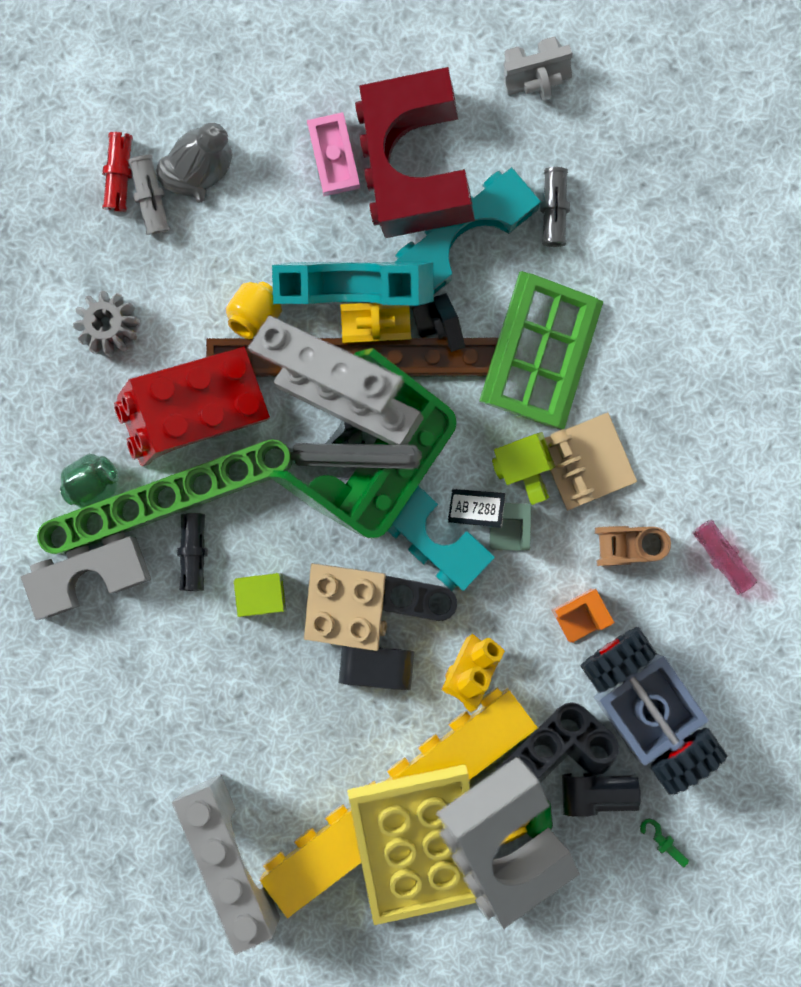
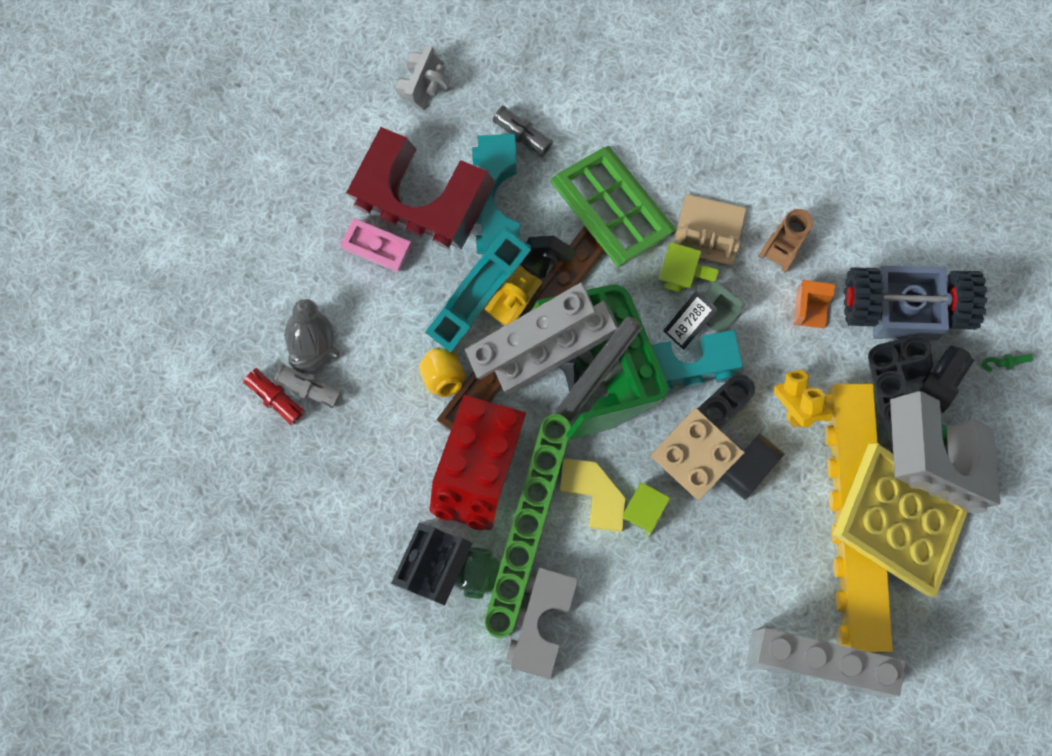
camera: 55 degrees left, 10 degrees down
light grey gear [73,291,140,357] -> none
black pin [177,513,208,591] -> none
clear pink pin [692,519,758,595] -> none
none -> black slope [391,523,473,606]
none -> light yellow tile [560,458,625,532]

